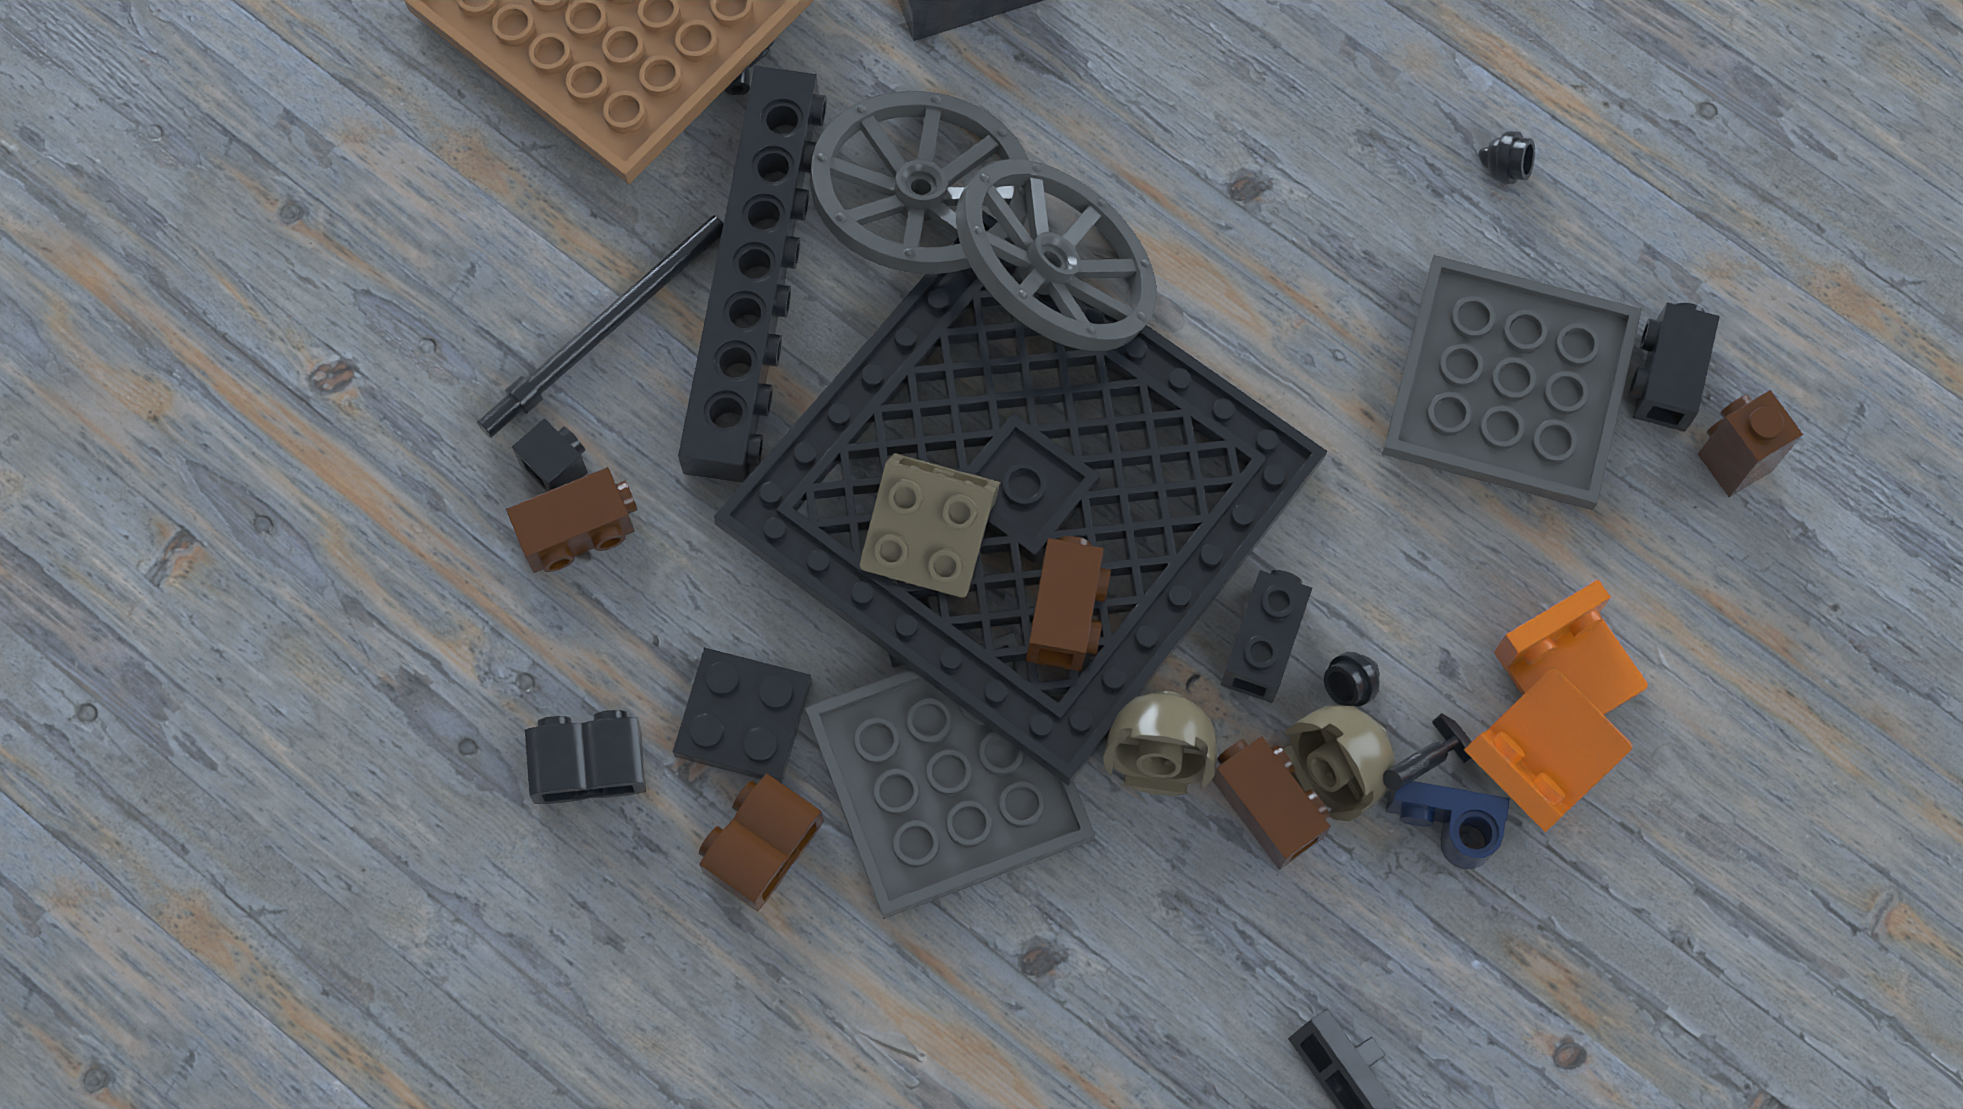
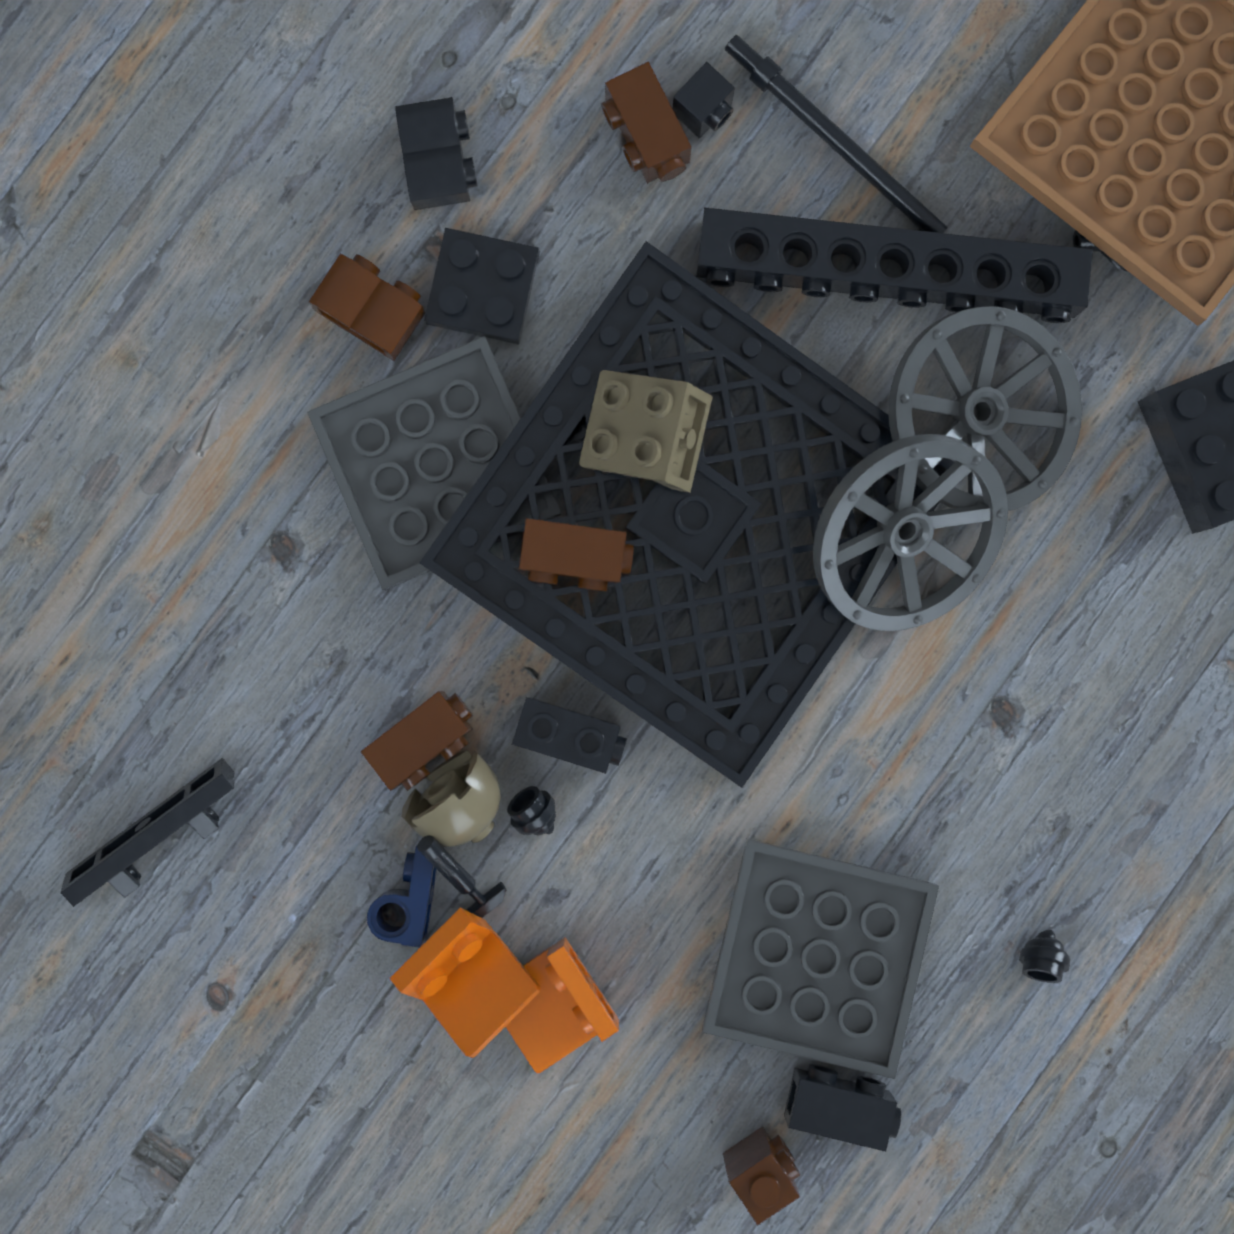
camera: 90 degrees right, 15 degrees up
dark tan cylinder [1103,690,1217,796] -> none

